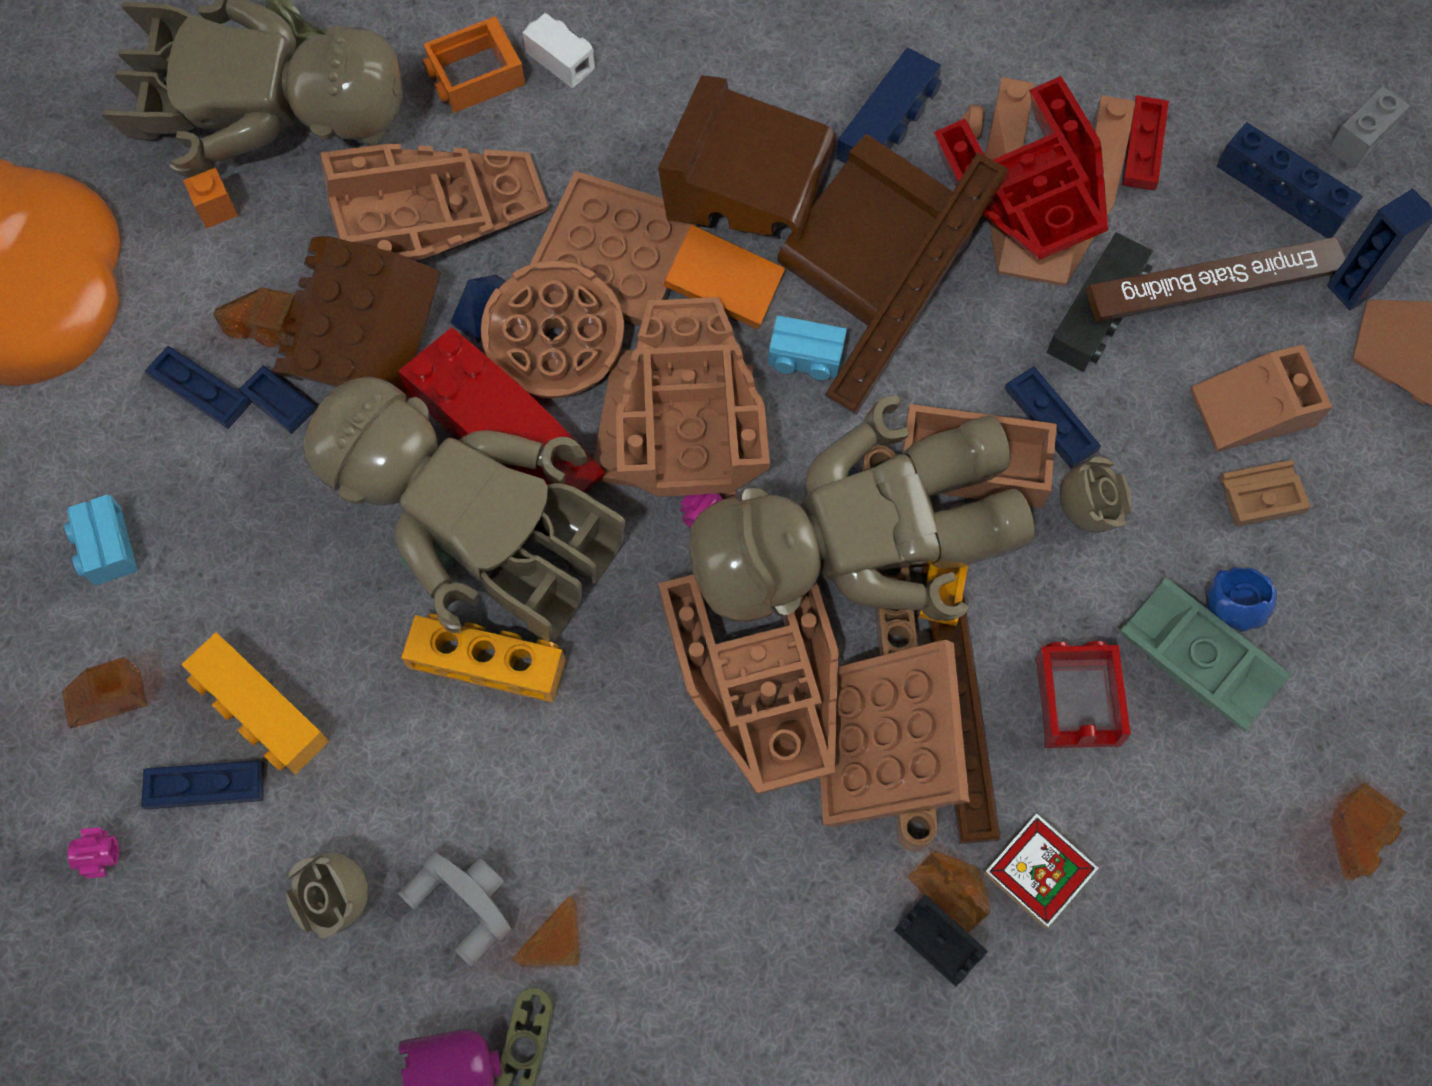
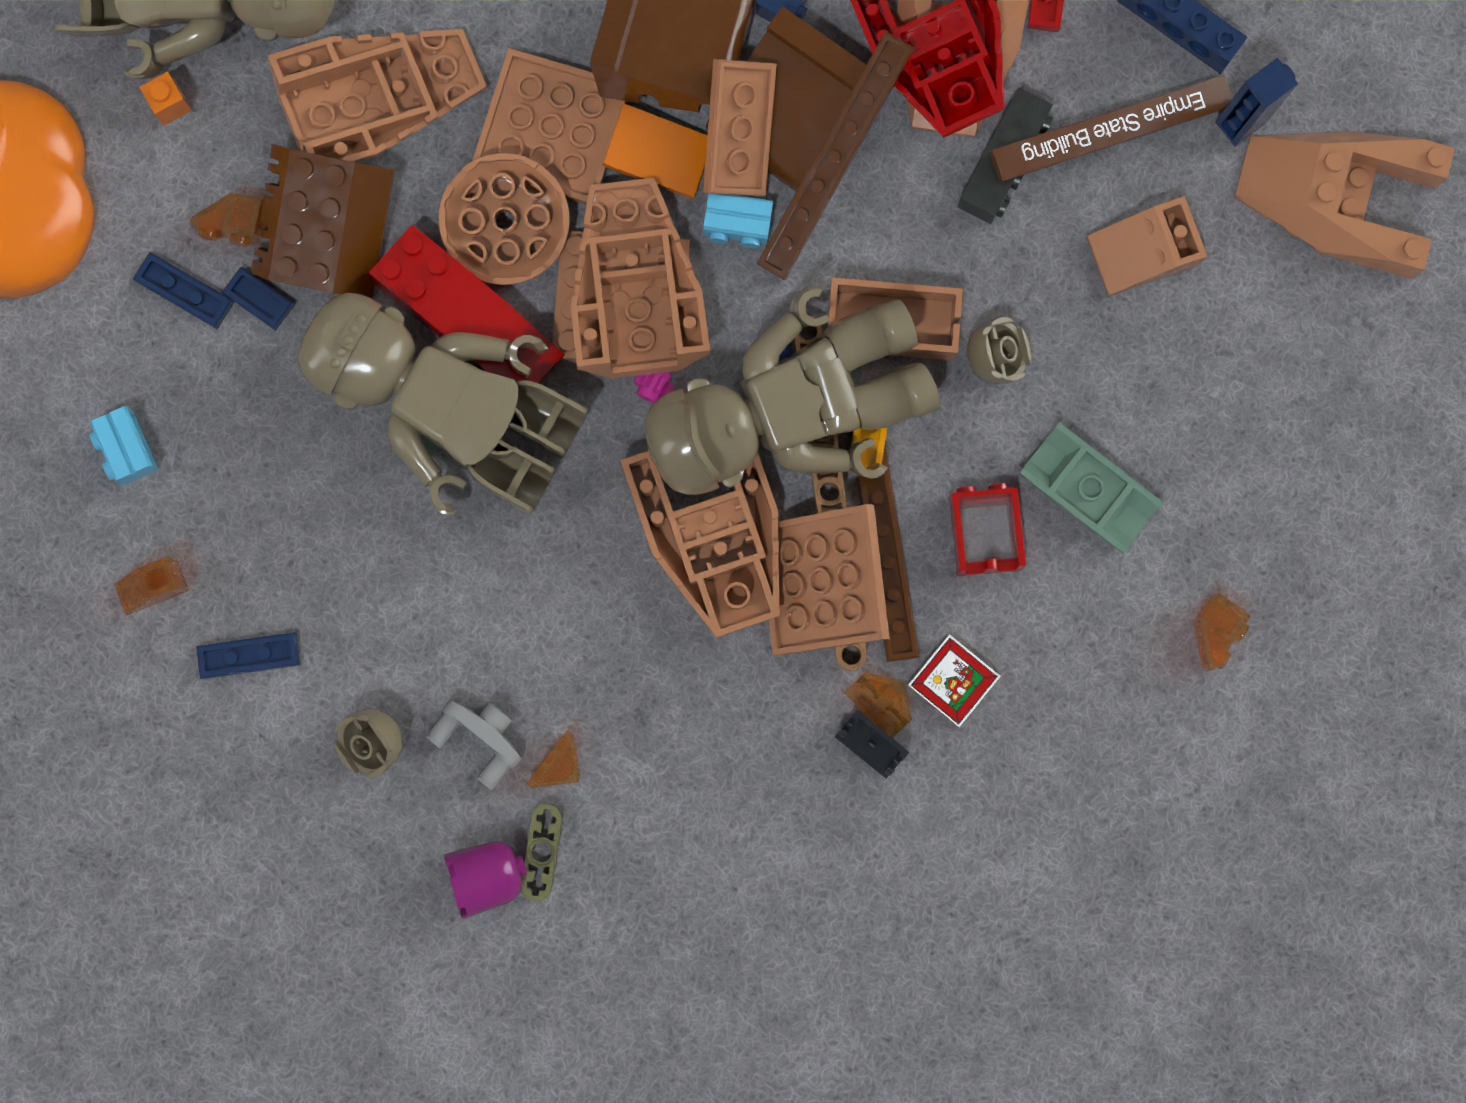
camera: 10 degrees left, 15 degrees up
dark pink gear [68,827,119,879] -> none
light orange brick [181,632,329,775] -> none
light orange brick [401,614,566,703] -> none
dark blue slope [451,274,506,343] -> none
dark blue tile [1004,366,1101,469] -> none
blue hair [1207,567,1277,632] -> none
medium nougat plate [1219,460,1311,527] -> none
none -> nougat tile [703,59,777,196]

